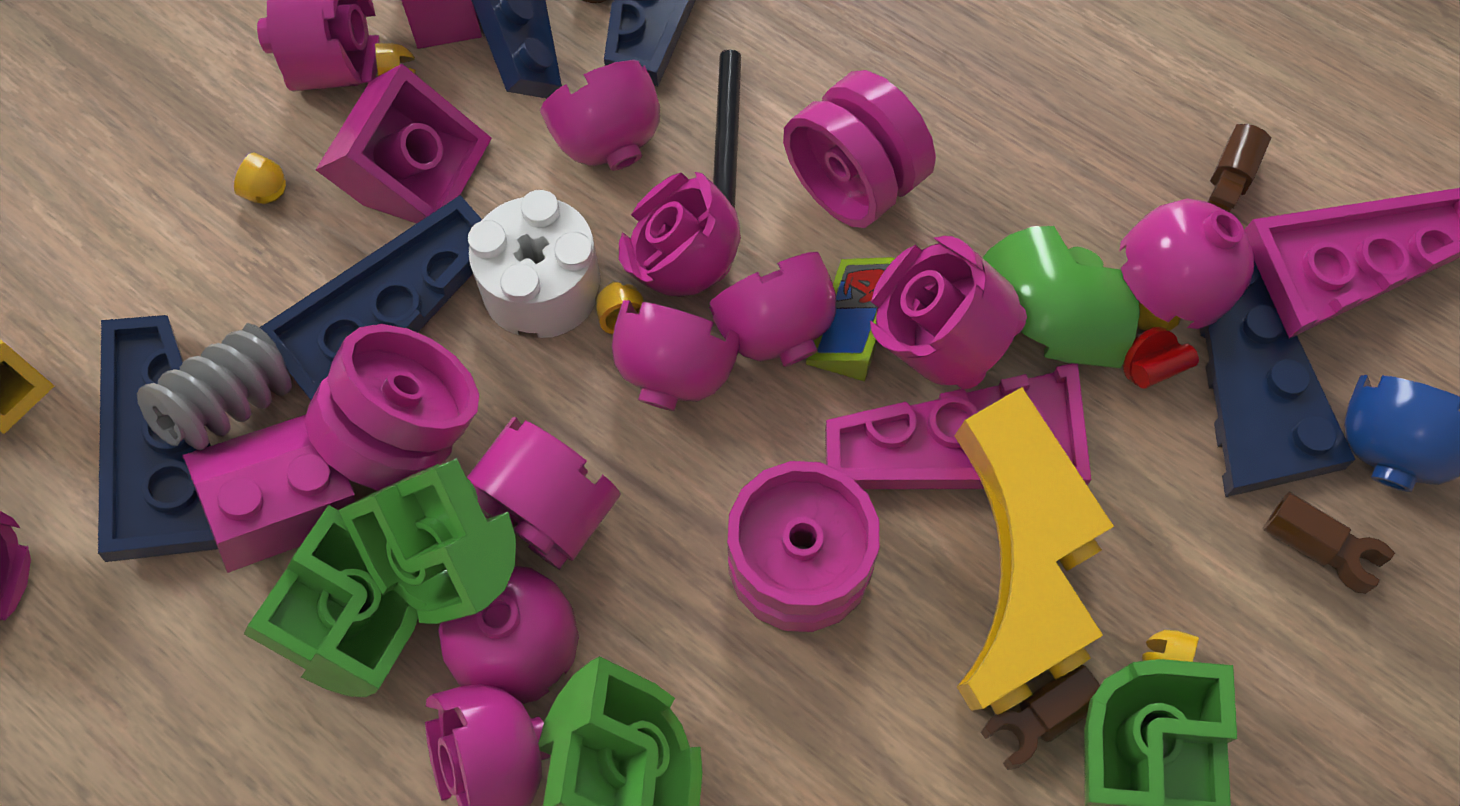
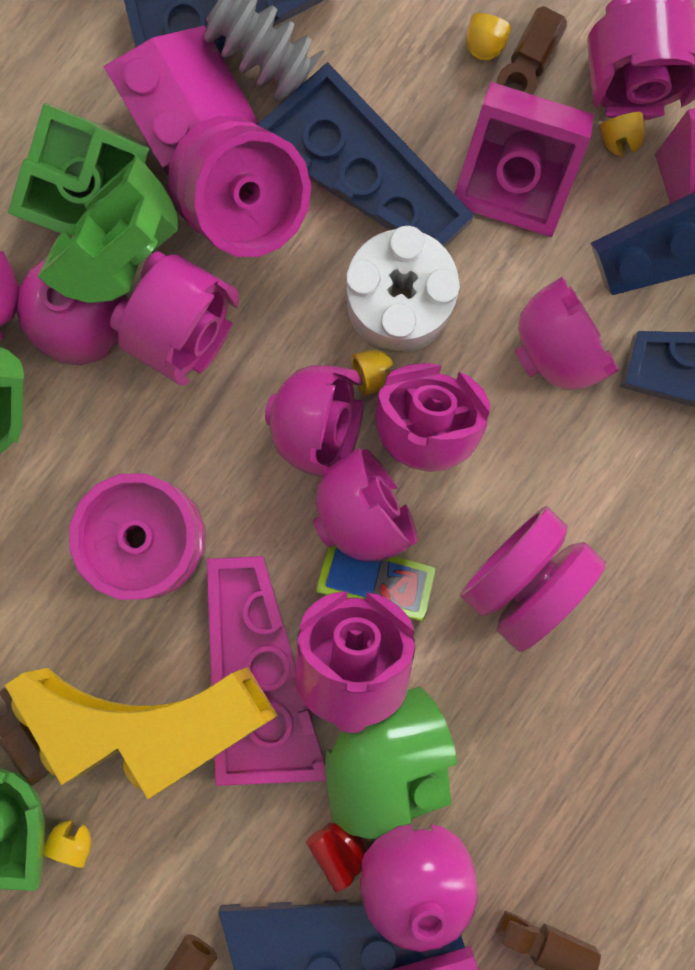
camera: 85 degrees right, 20 degrees up
black bar [713,49,741,208] -> none
none -> reddish brown bar [496,6,567,95]

